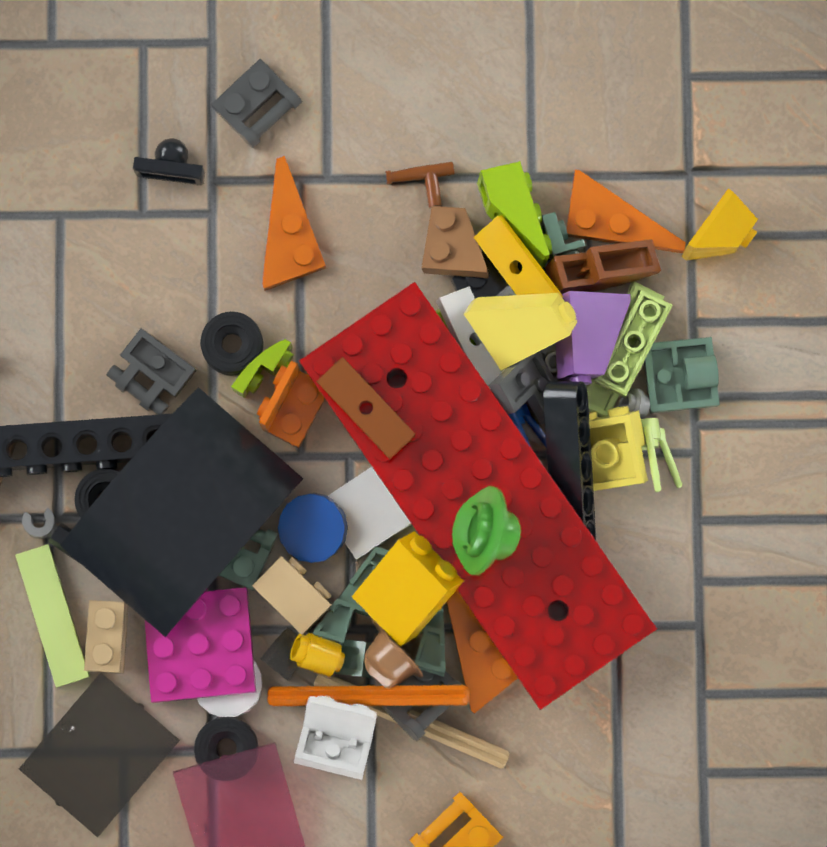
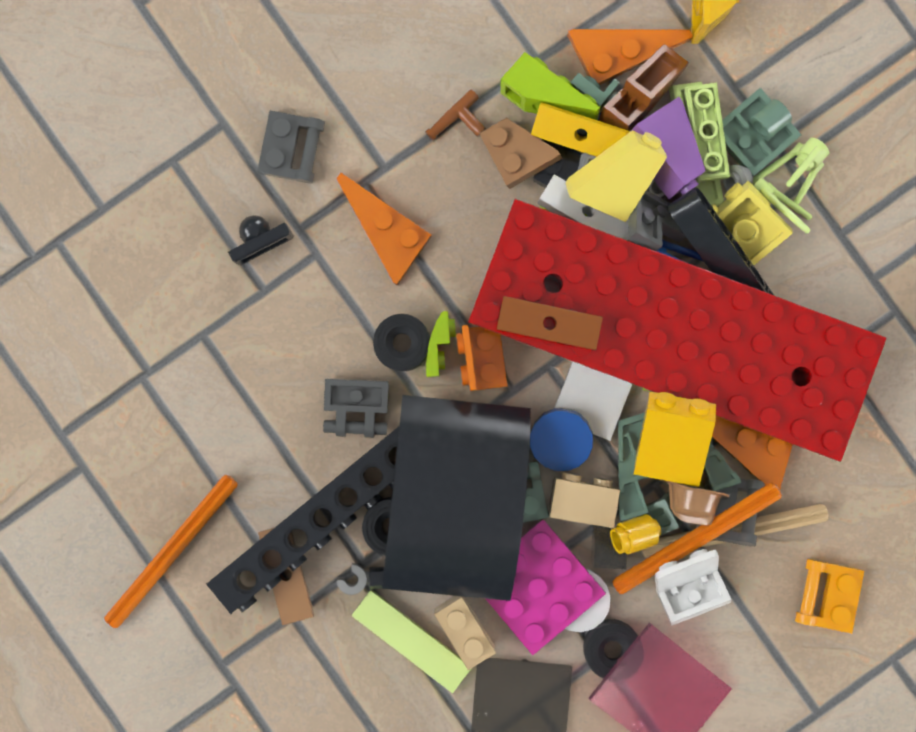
camera: 30 degrees left, 5 degrees up
bright green hat [452,485,521,575] -> none
none -> yellowish green plant [752,137,830,205]

